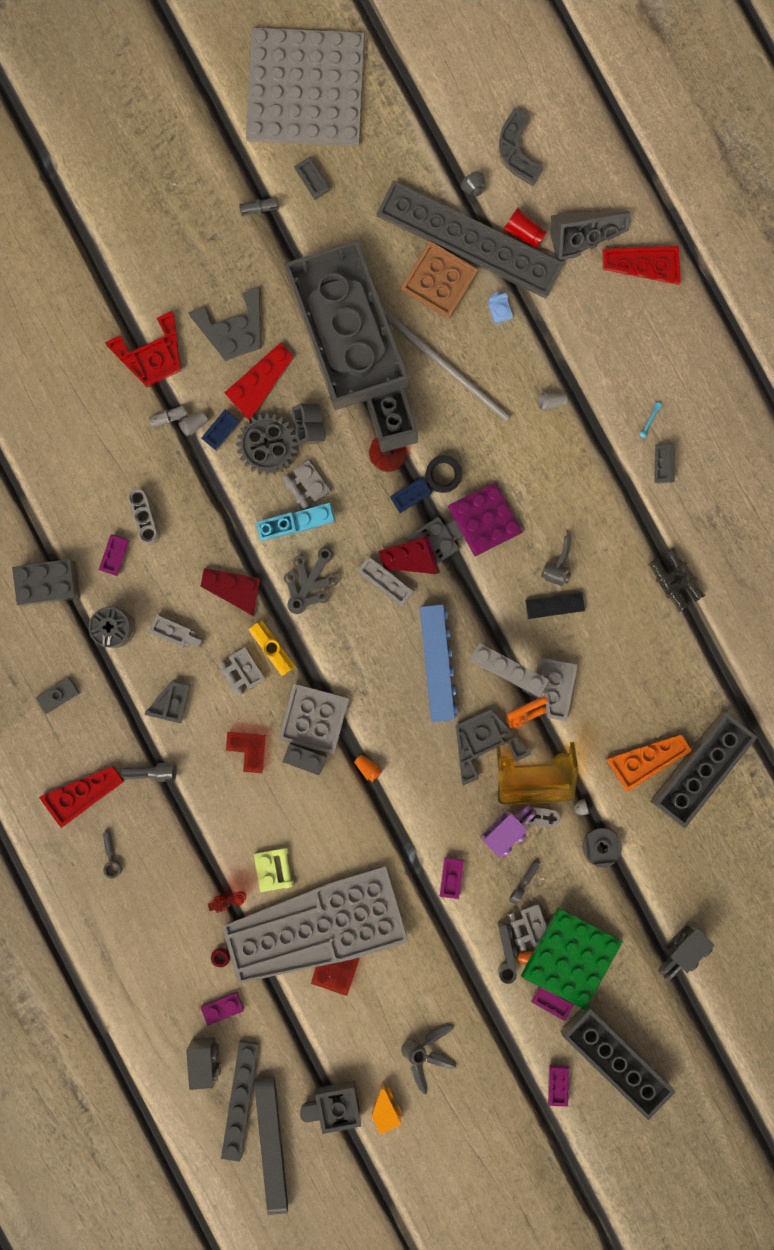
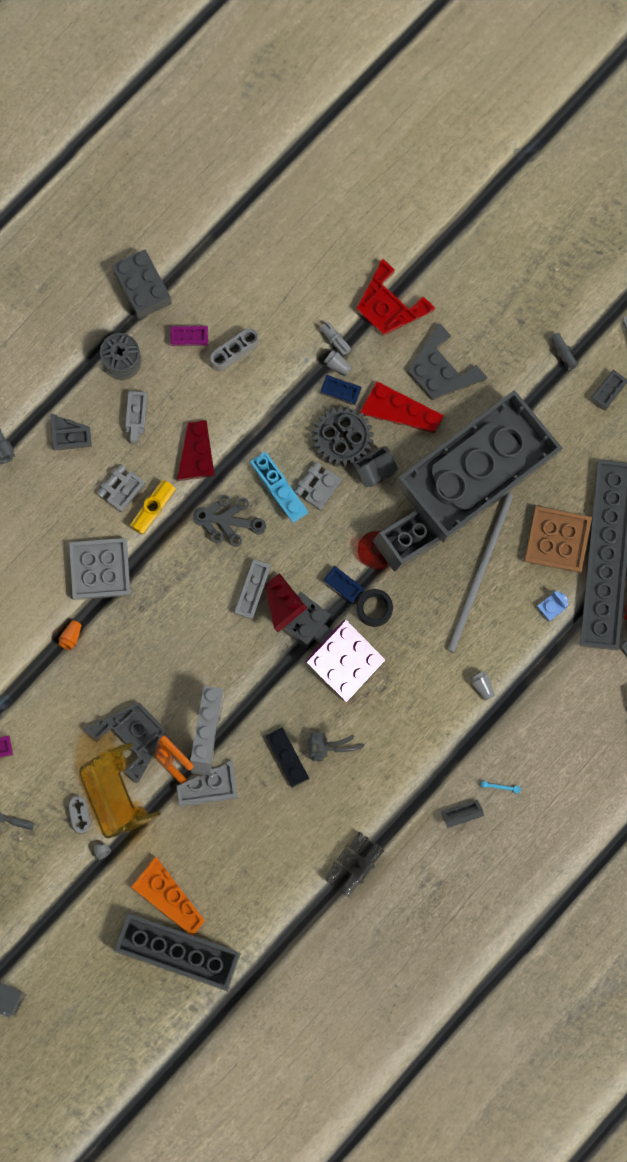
camera: 70 degrees right, 10 degrees down
dark grey plate [36,677,80,714] -> none
clear red plate [226,731,266,773] -> none
dark grey brick [283,743,326,776] -> none
medium blue brick [420,605,458,722] -> none
medium lavender brick [480,804,537,858] -> none
dark grey plate [582,828,622,867] -> none

